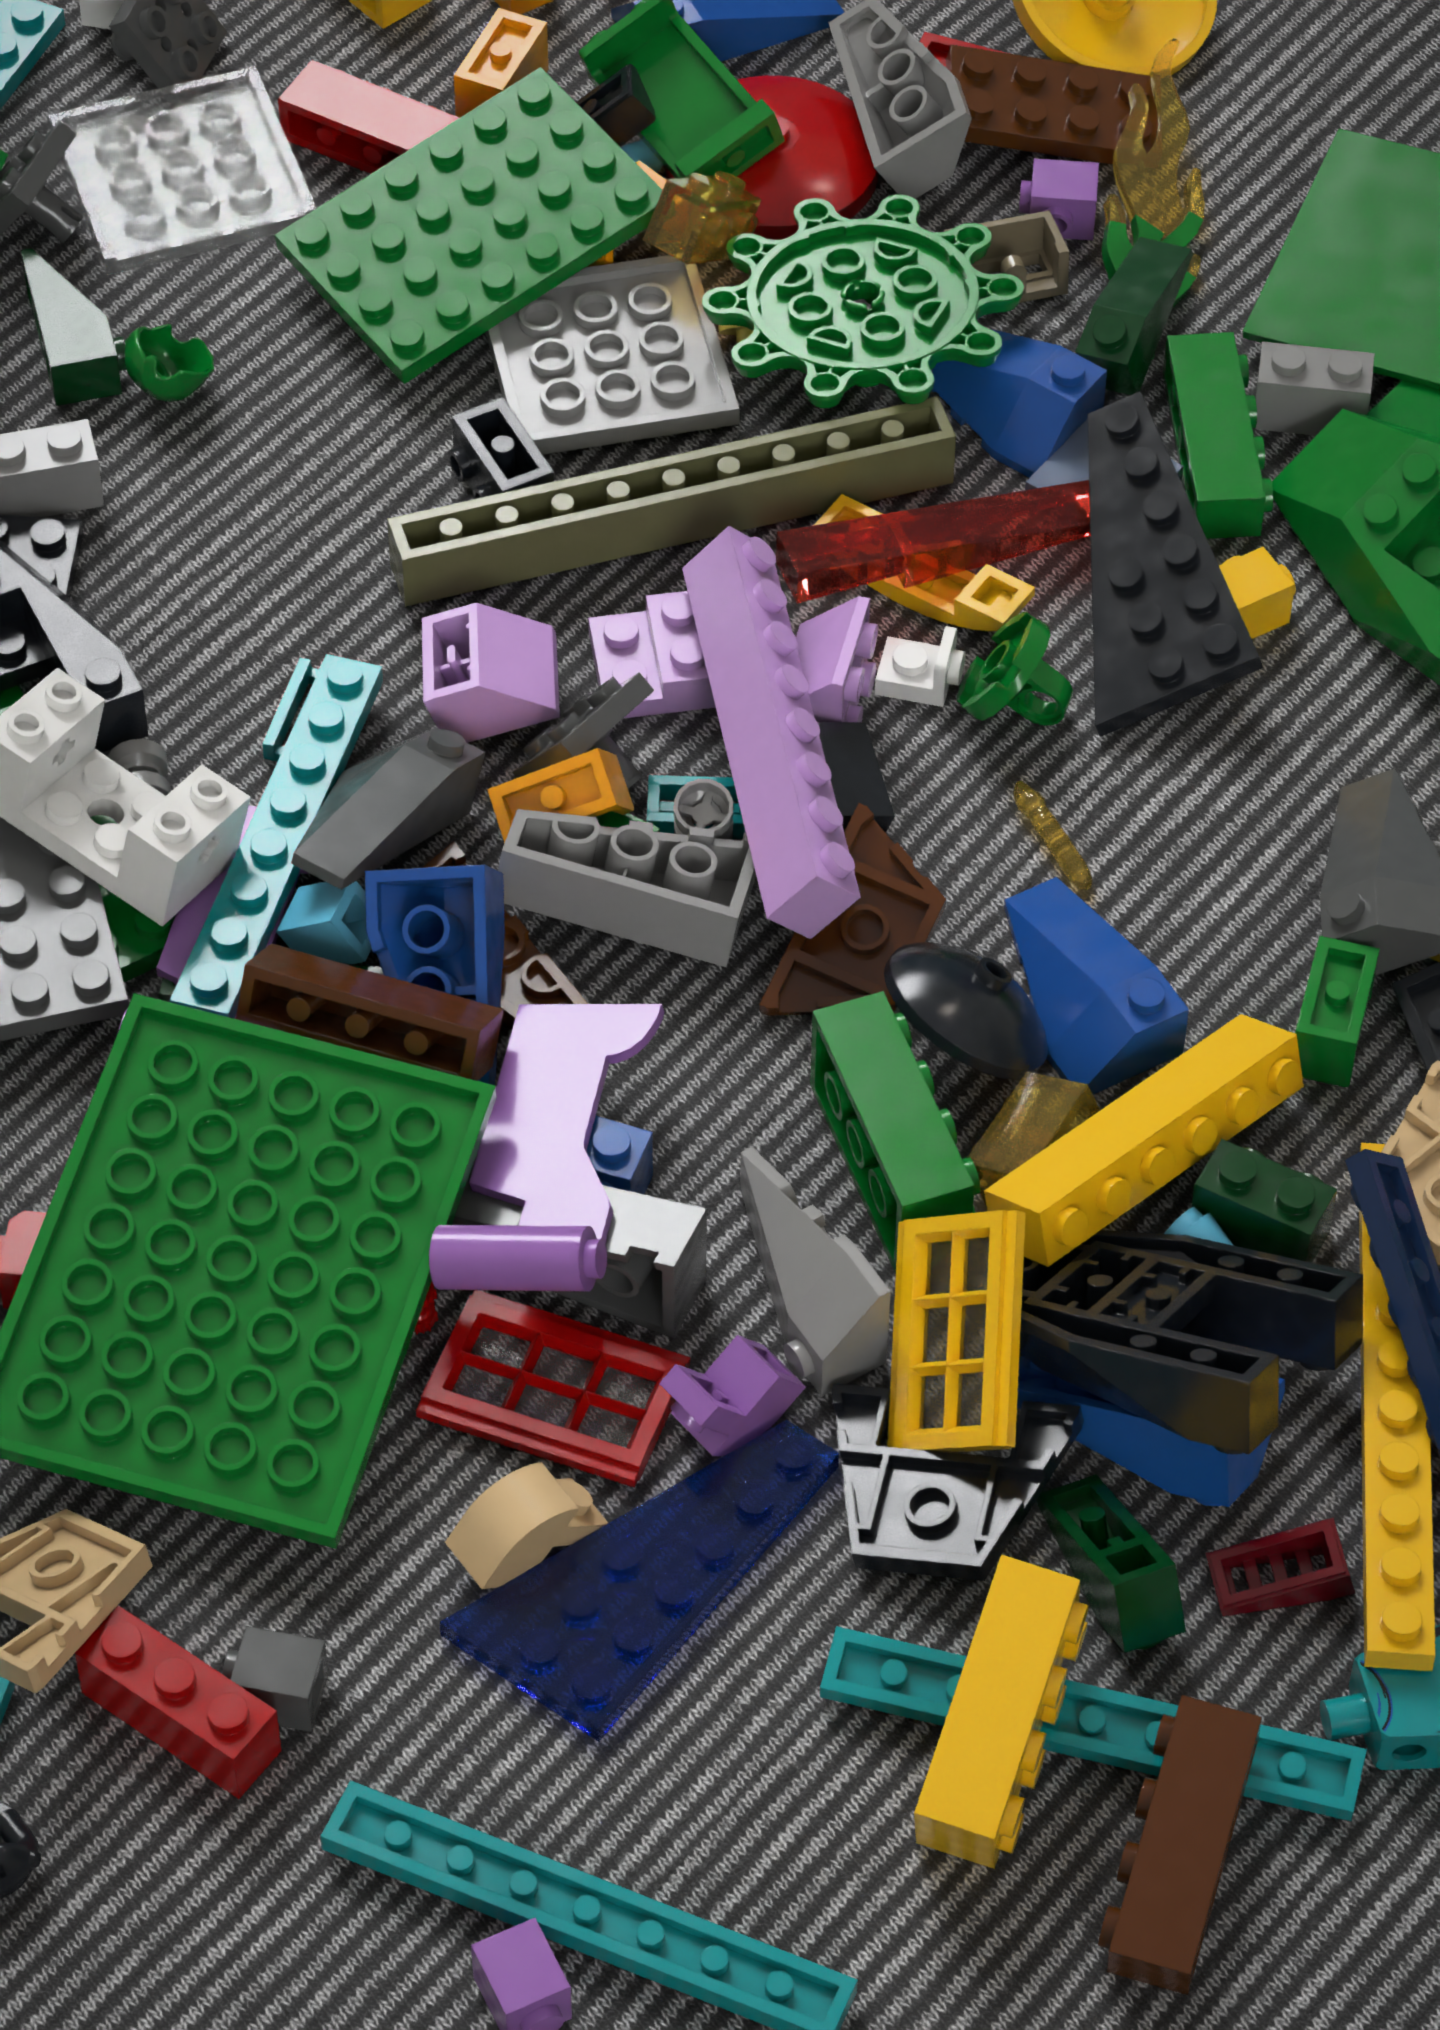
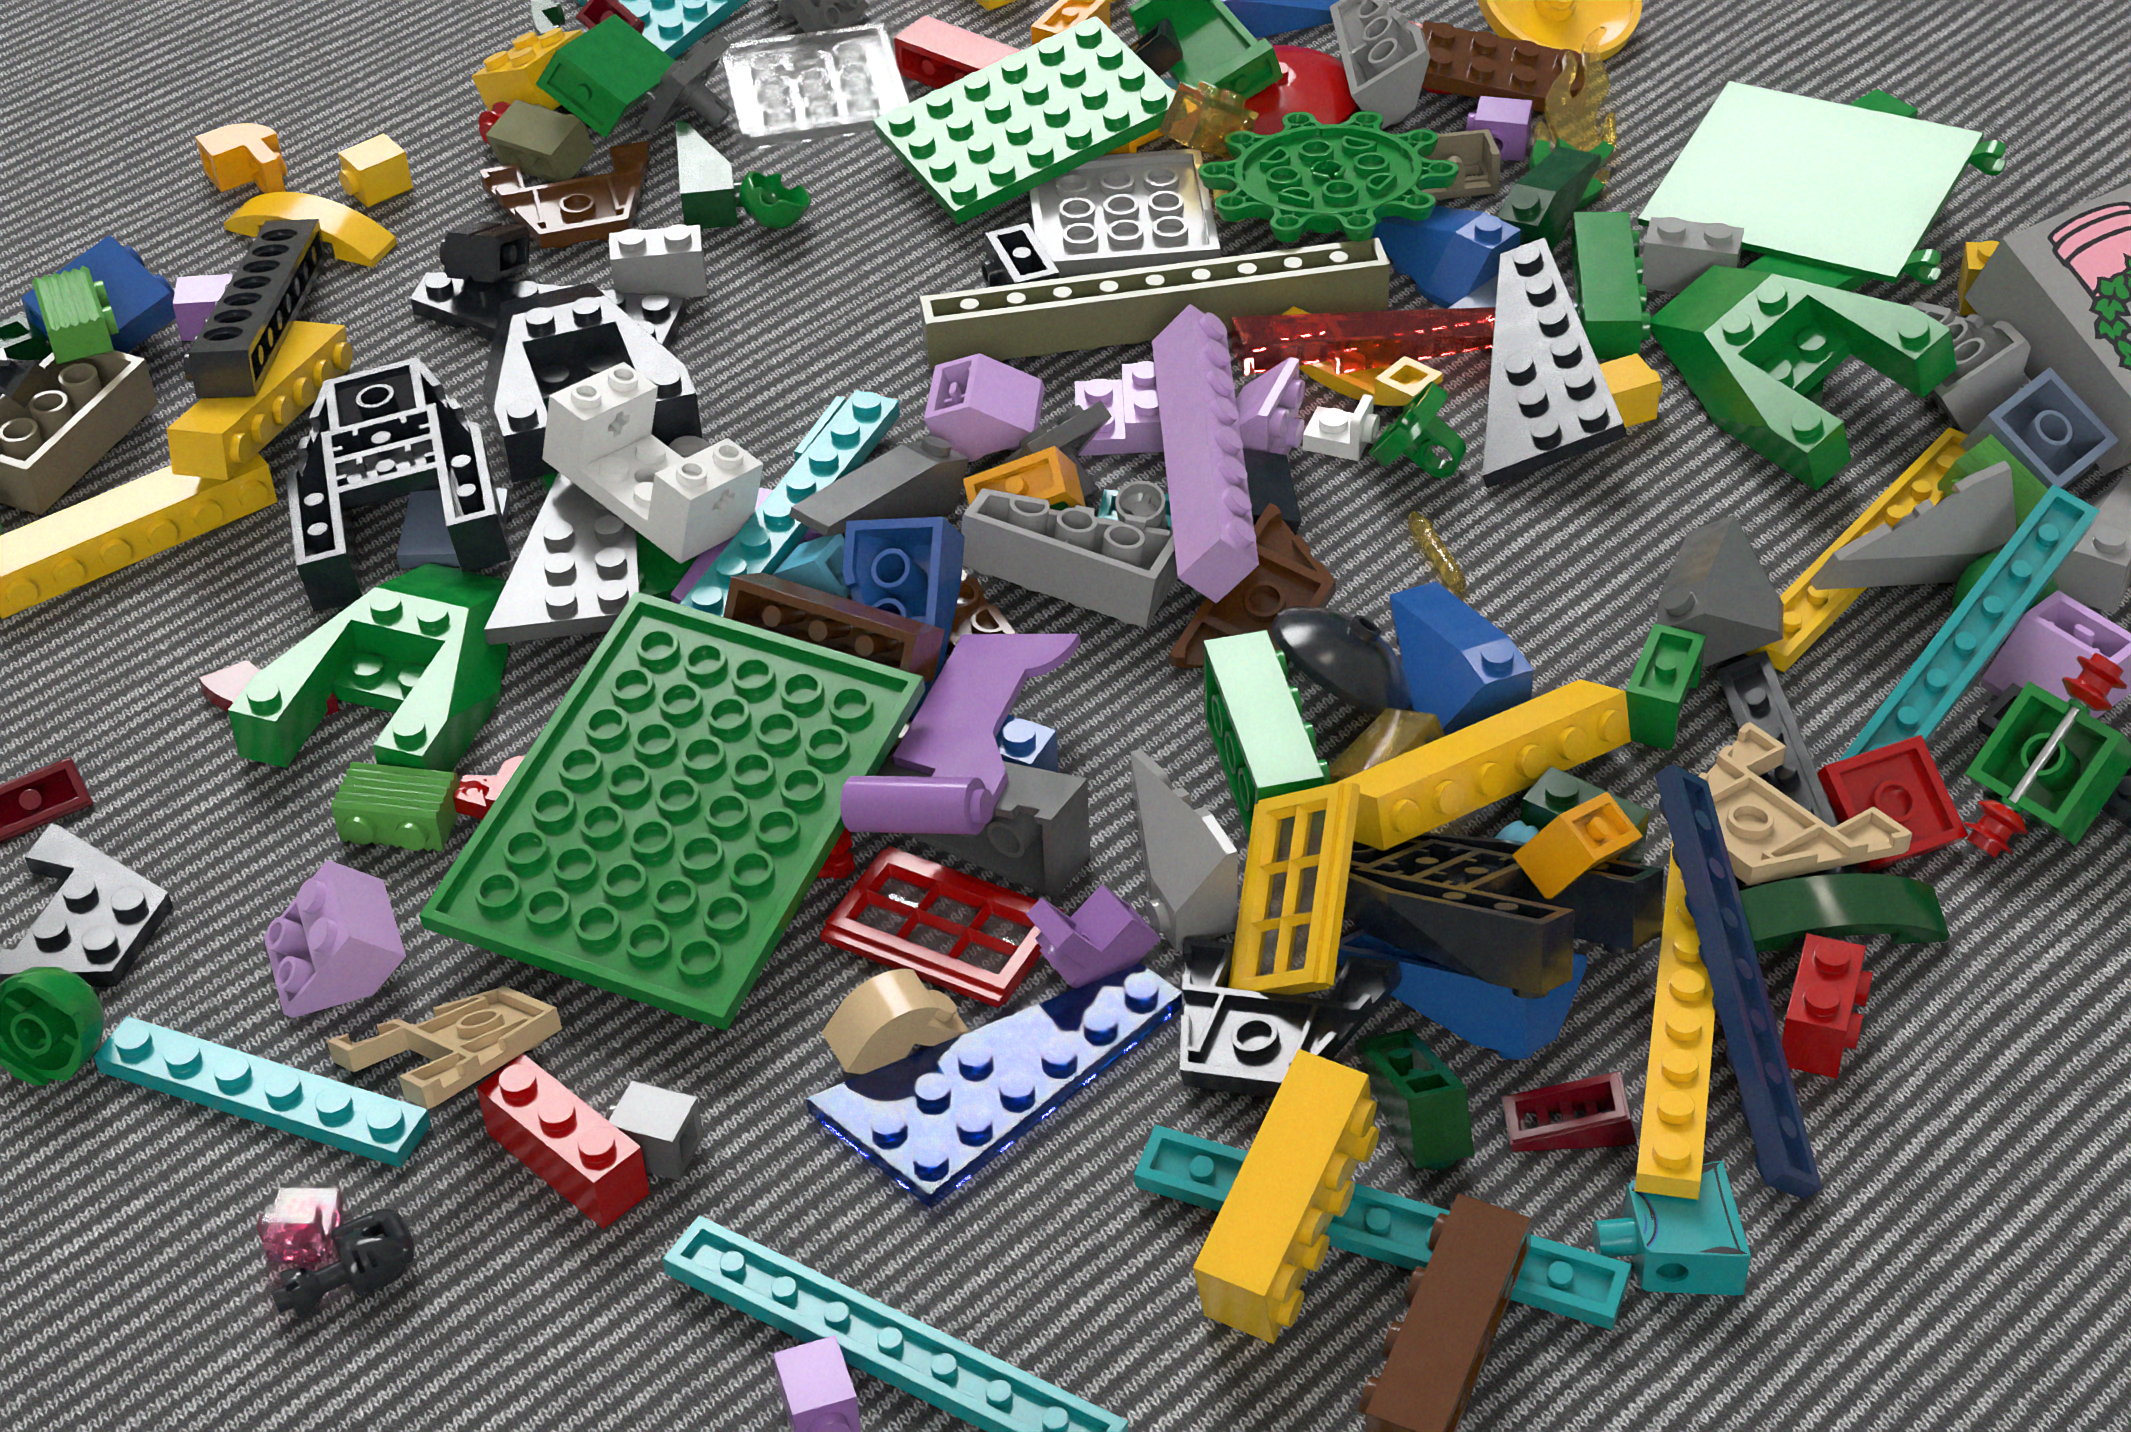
camera: 10 degrees right, 10 degrees down
none -> light orange panel [1512,791,1643,899]

